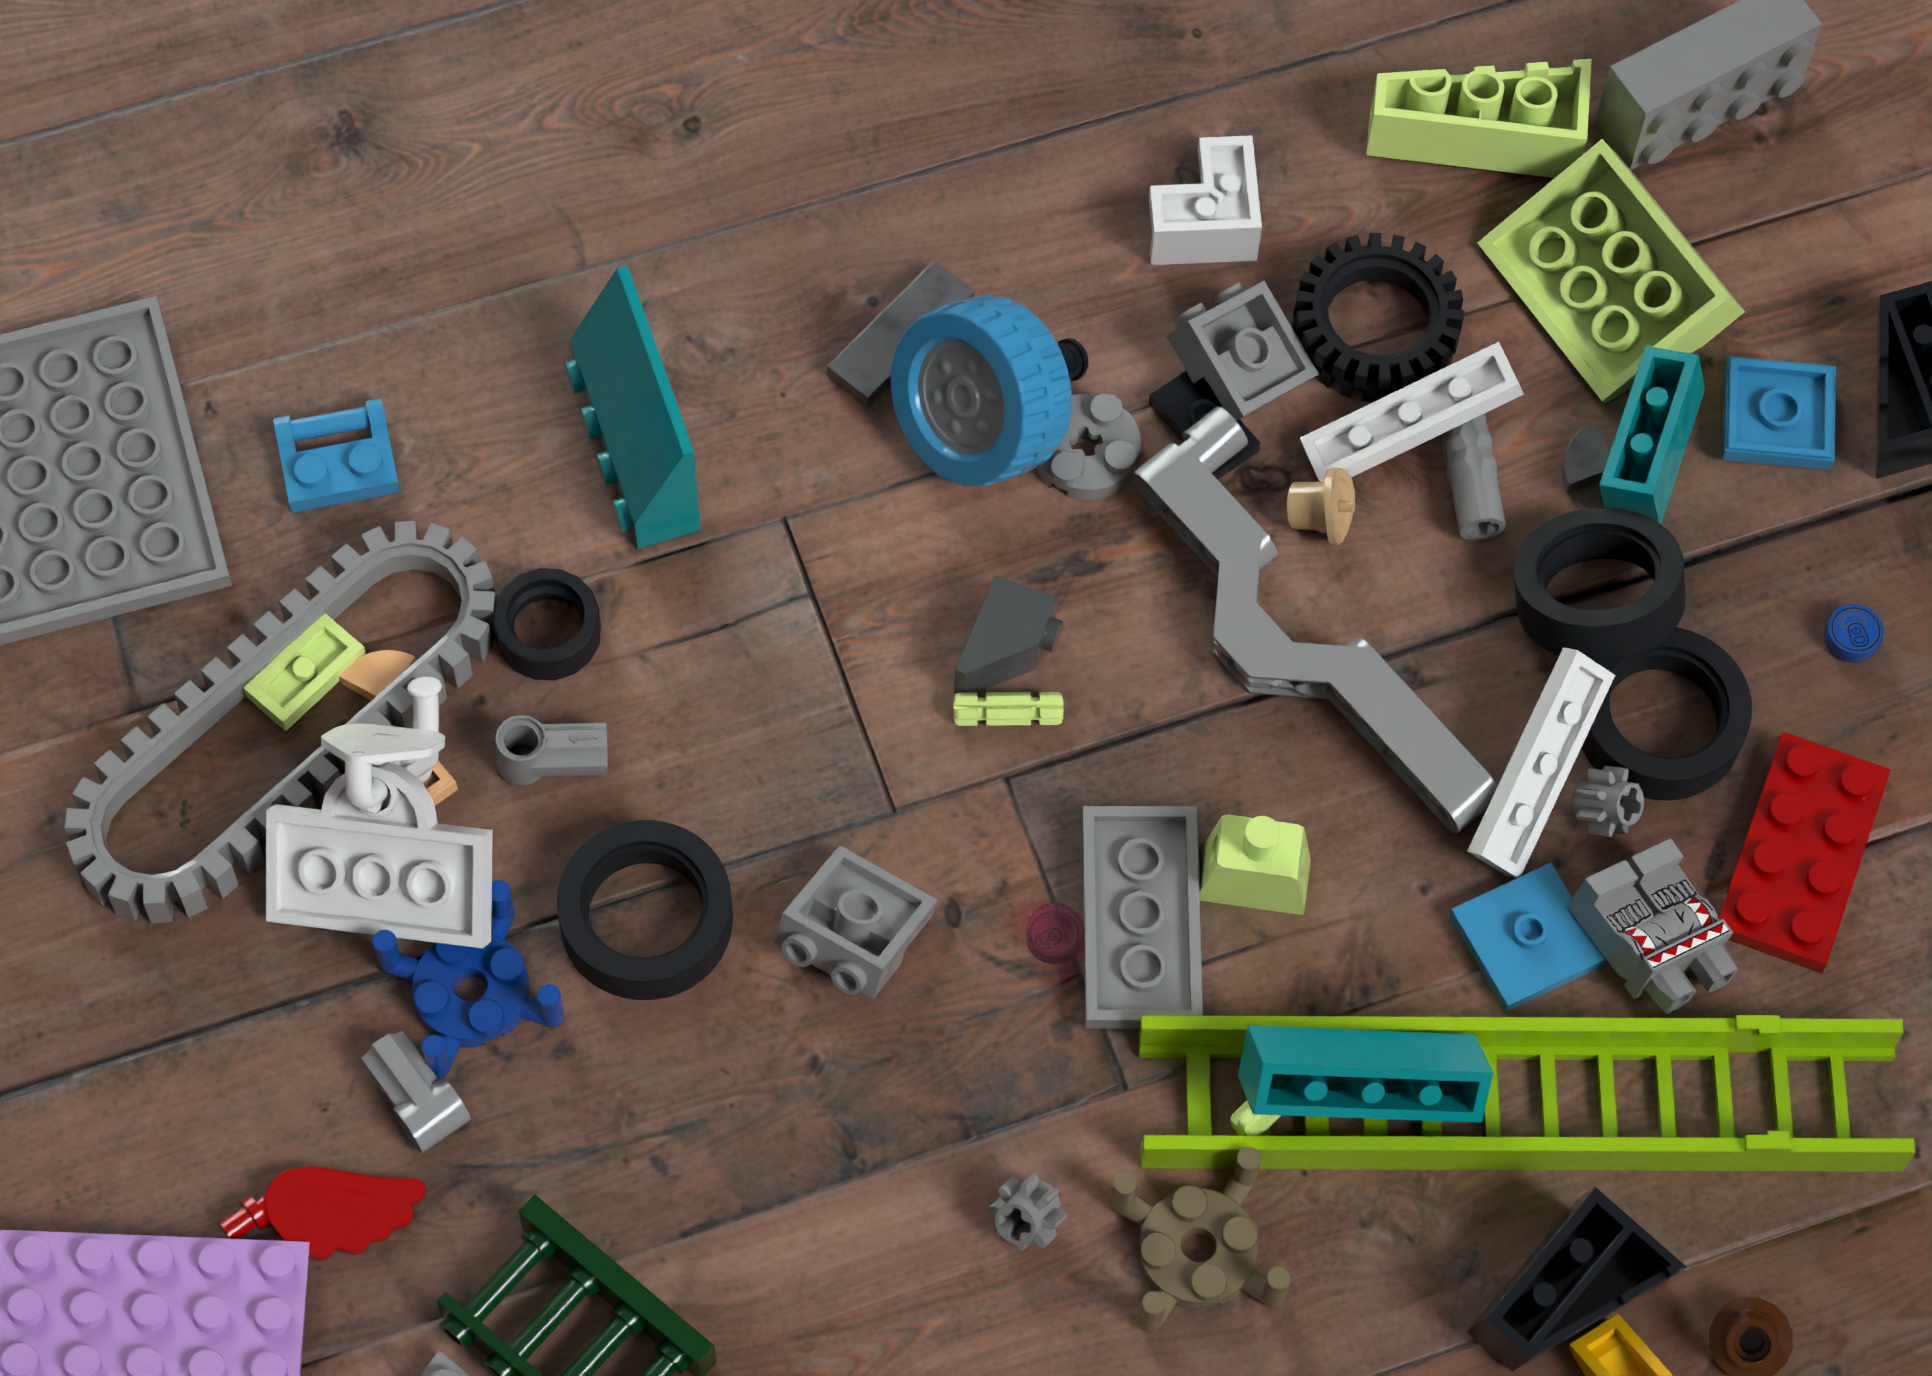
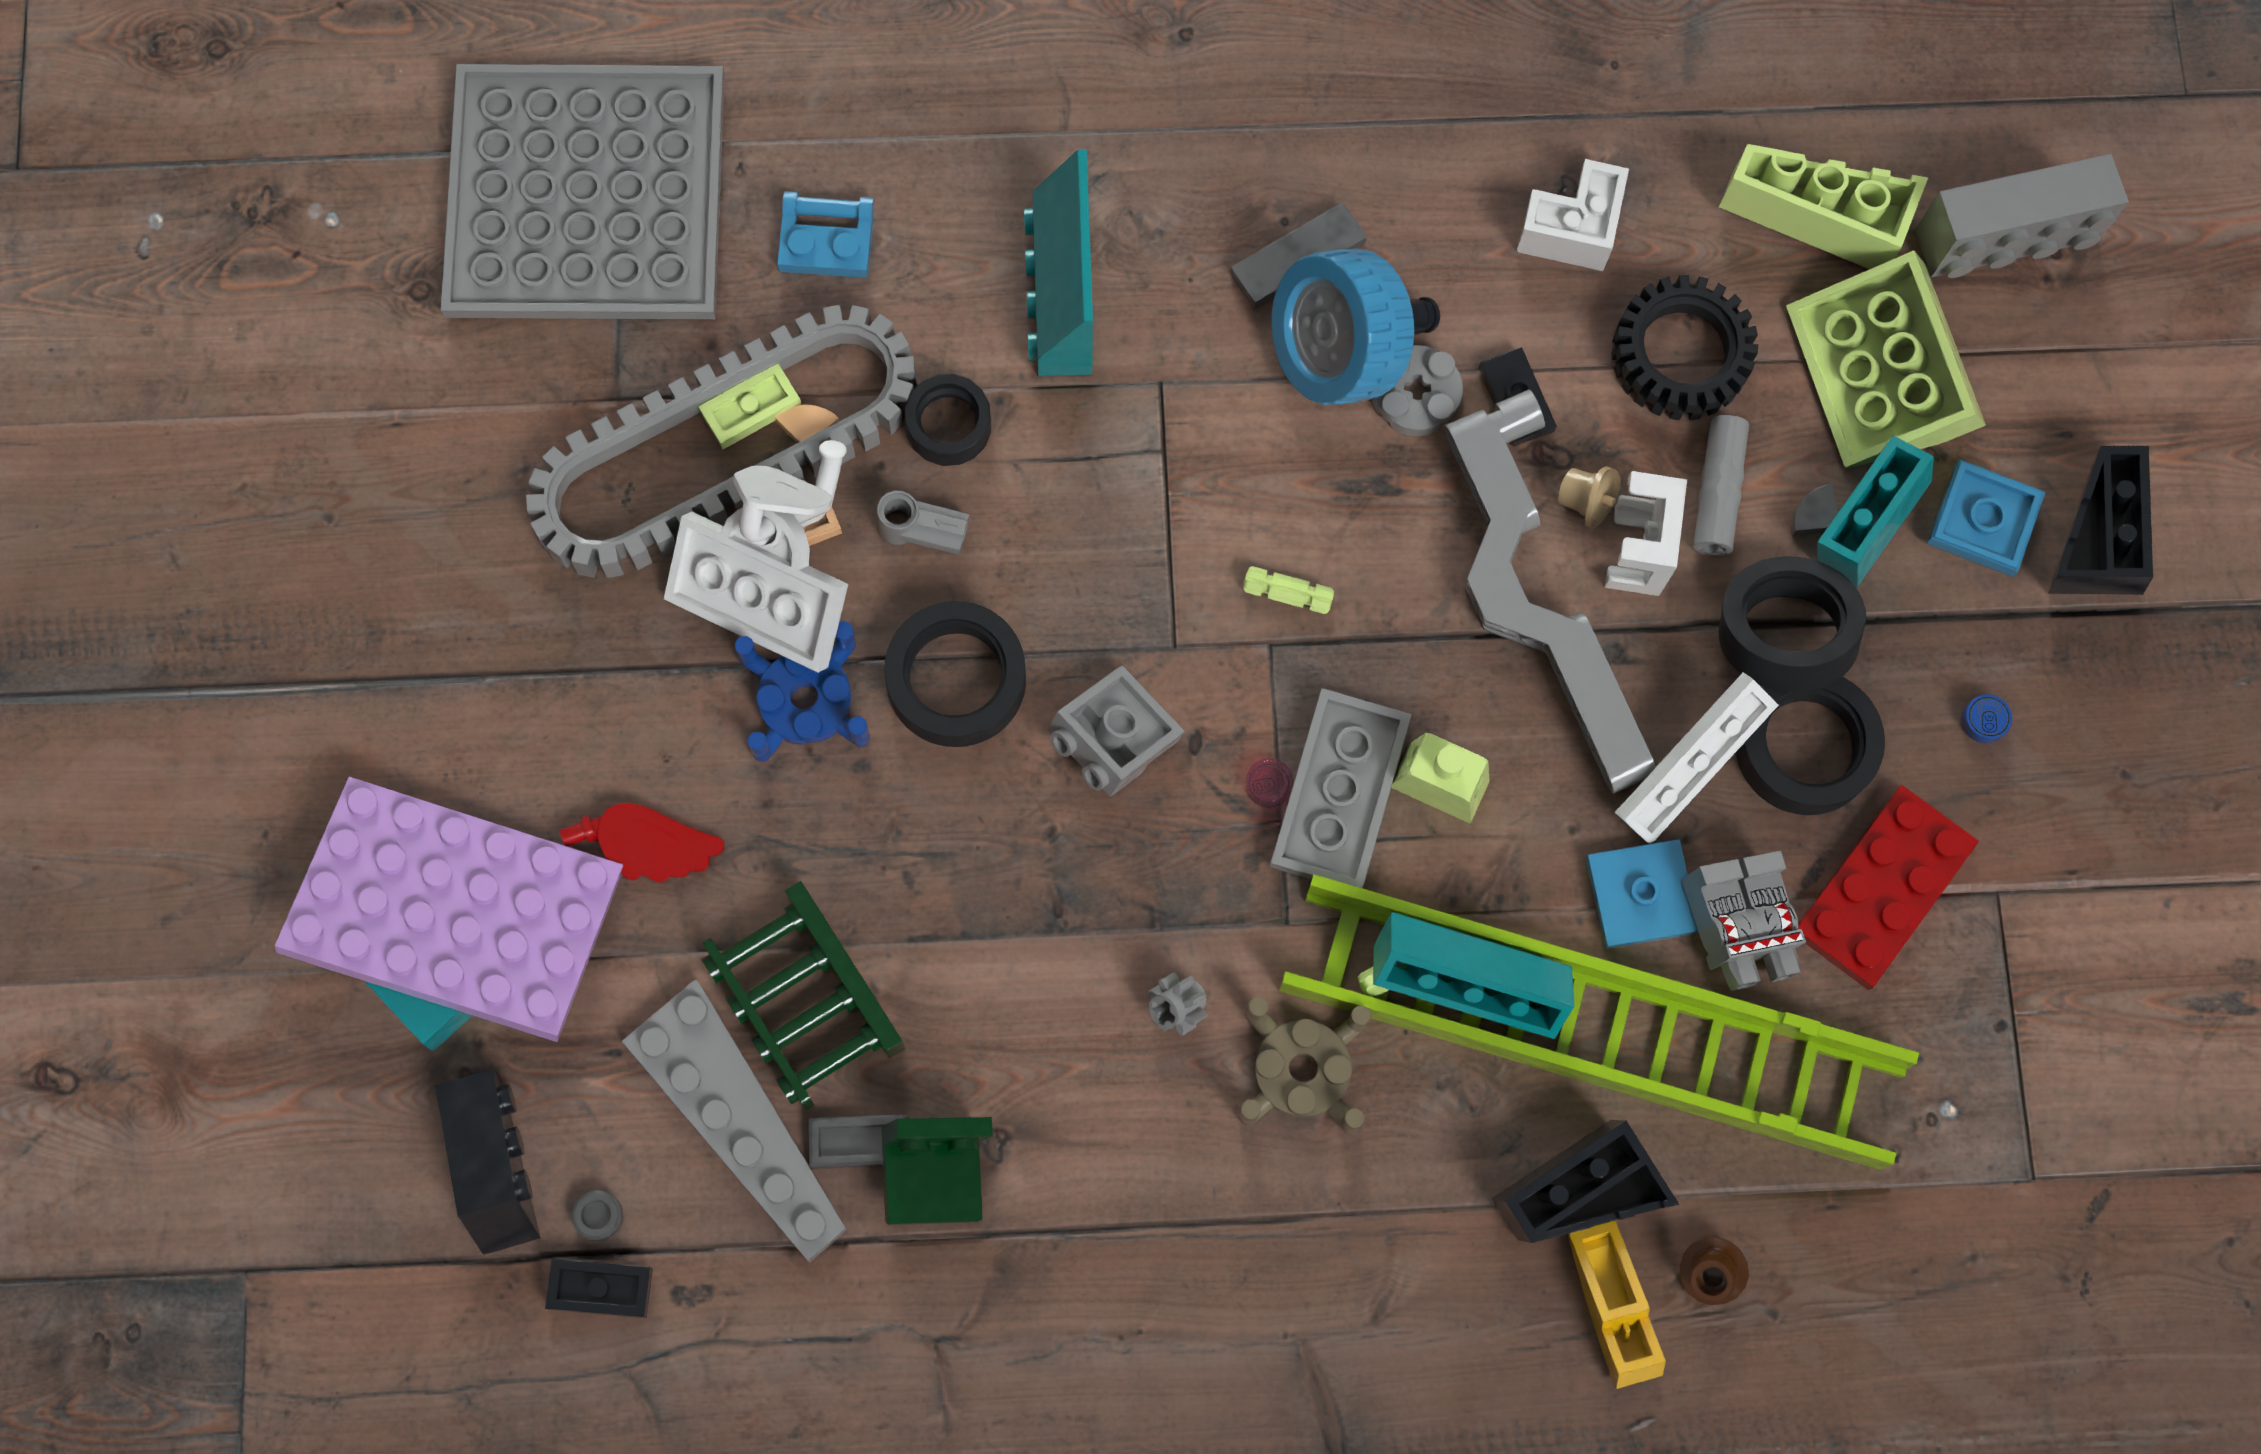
camera: 15 degrees right, 10 degrees up
light grey piece [361,1031,471,1153] -> none
dark grey slope [954,575,1063,694] -> none
light grey plate [1166,281,1319,421] -> none
white plate [1300,342,1524,481] -> none
light grey gear [1572,766,1644,837] -> none
none -> white panel [1604,471,1687,596]

